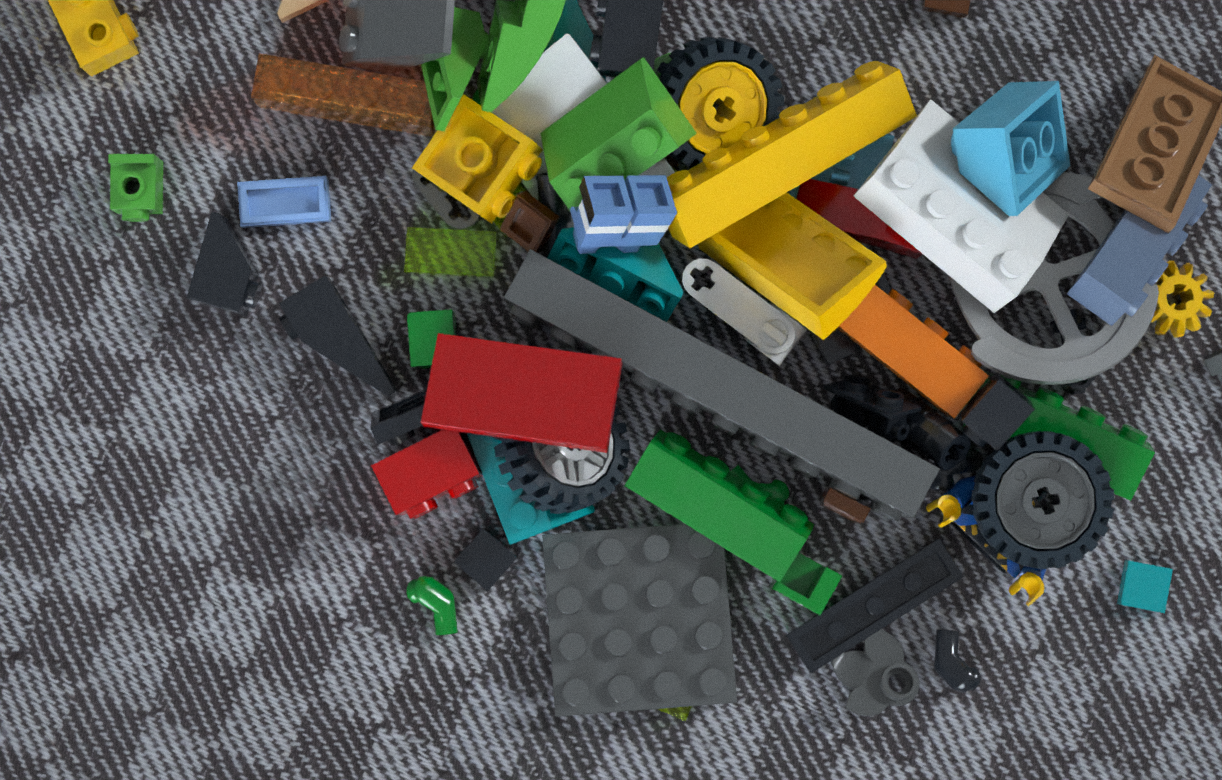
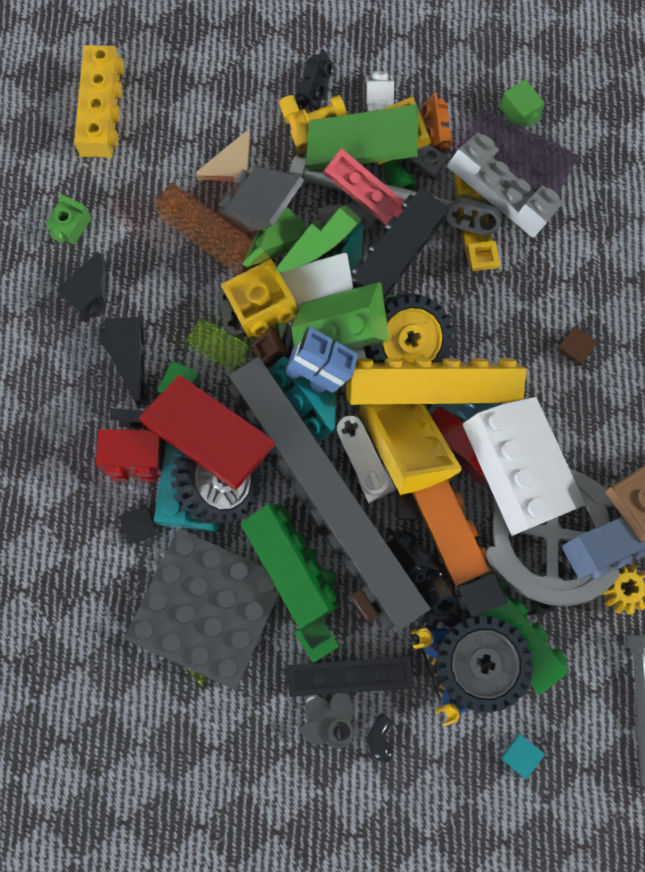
camera: 30 degrees right, 10 degrees down
light blue tile [237,176,331,228] -> none
green arm [406,576,458,635] -> none
medium azure slope [951,81,1070,216] -> none

